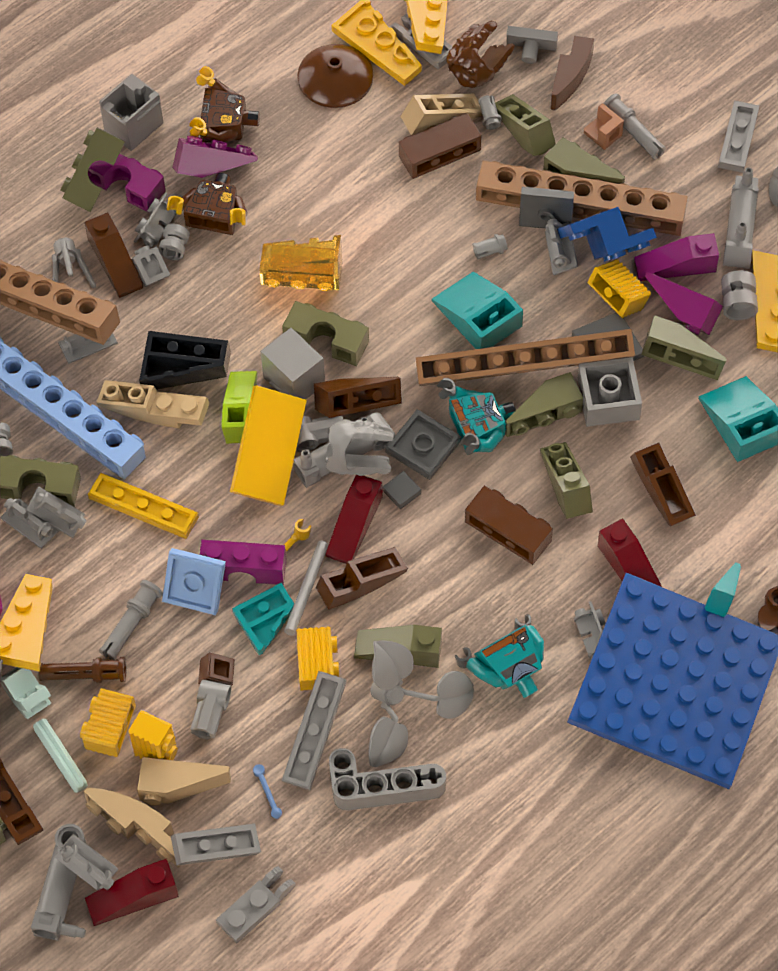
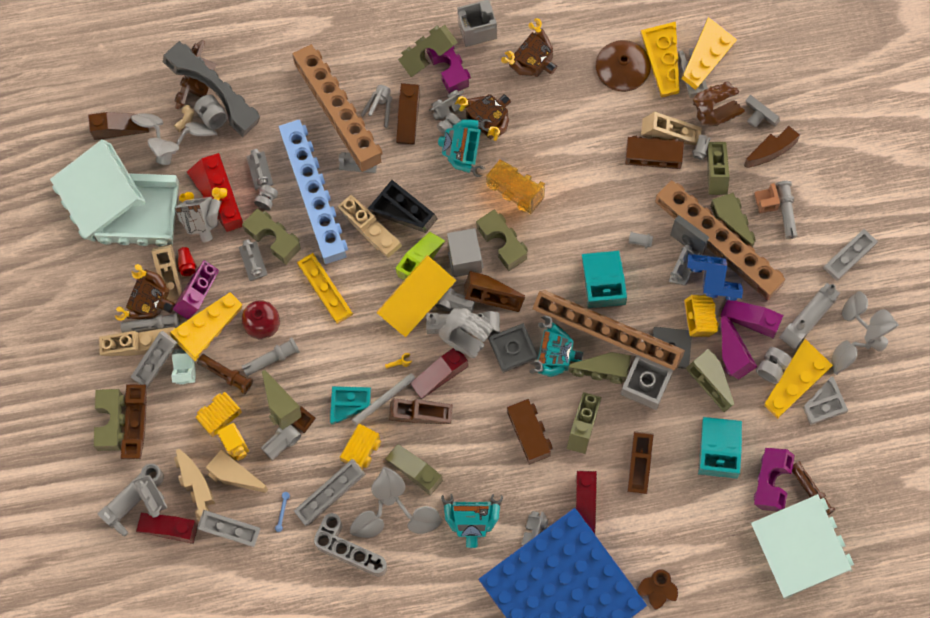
camera: 35 degrees right, 10 degrees up
light grey hinge [26,486,86,538] -> none
light aqua axle [33,719,88,793] -> none
light grey bracket [131,246,170,287] -> none
light blue plate [162,548,226,615] -> none
magenta slope [172,136,258,178] -> none
magenta arch [199,539,287,585] -> none
light grey hinge [216,866,296,943] -> none
dark grey tile [383,471,421,509] -> none
teal slope [705,562,741,617] -> none
none -> dark red cylinder [242,300,280,340]
none -> olive slope [262,370,301,430]
none -> teal torso [438,119,492,177]

